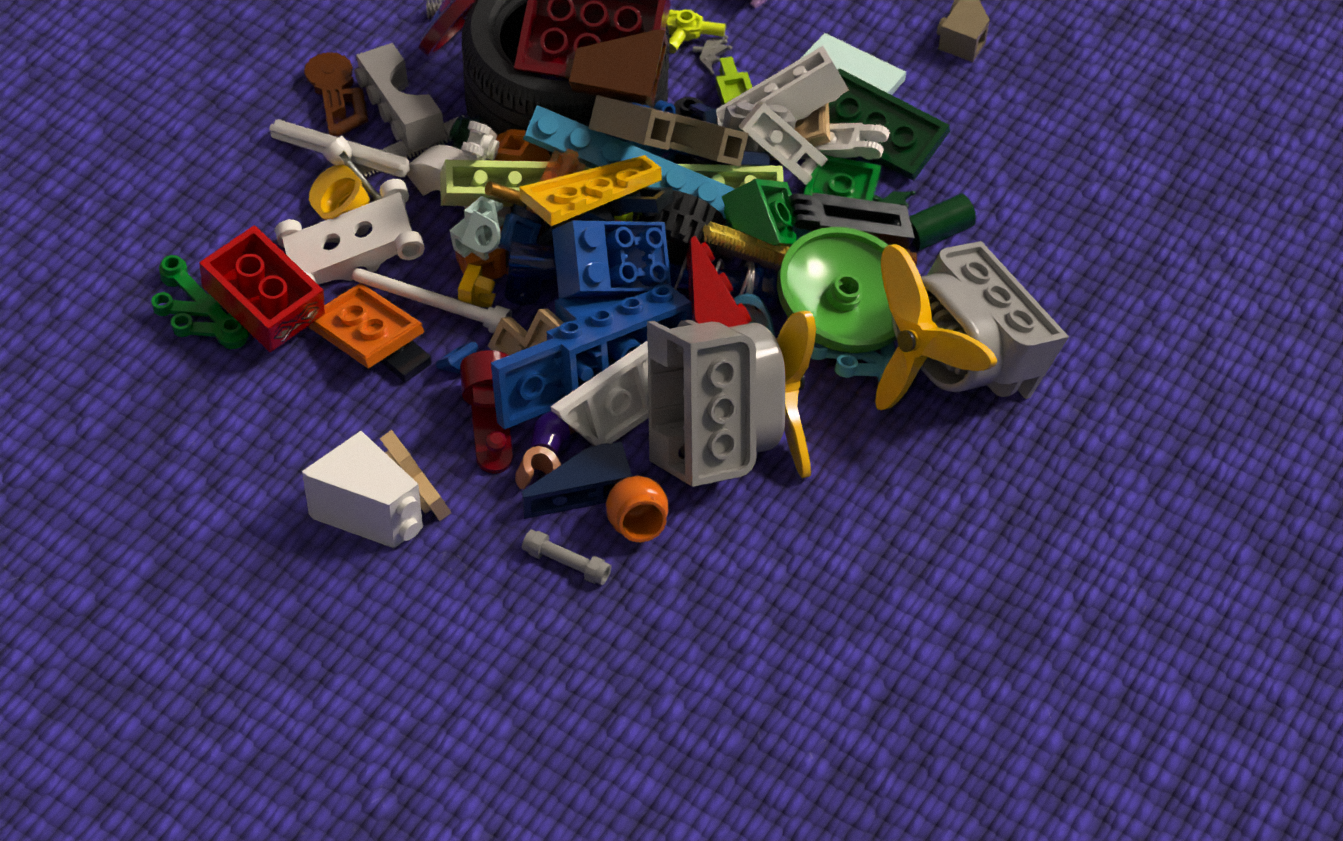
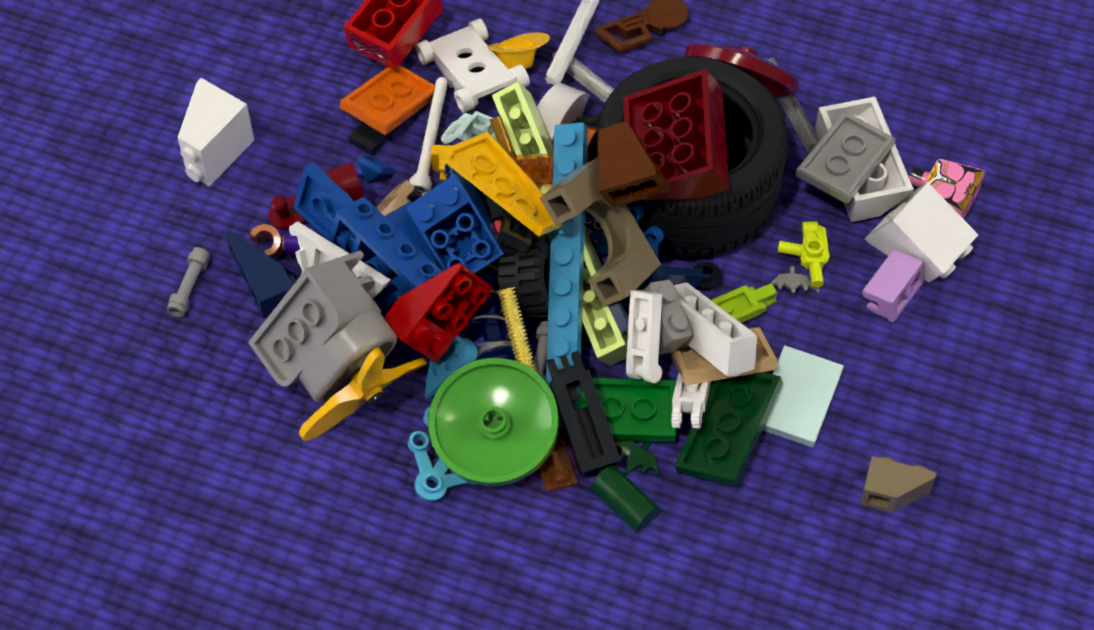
camera: 80 degrees right, 5 degrees up
hinge [322,136,382,201] -> none
light grey arch [355,43,446,151] -> none
tan plate [380,430,452,521] -> none
white hinge [461,121,500,160] -> none
orange piece [606,475,669,543] -> none
green slope [721,179,797,247] -> none
light grey brick [875,241,1069,410] -> none

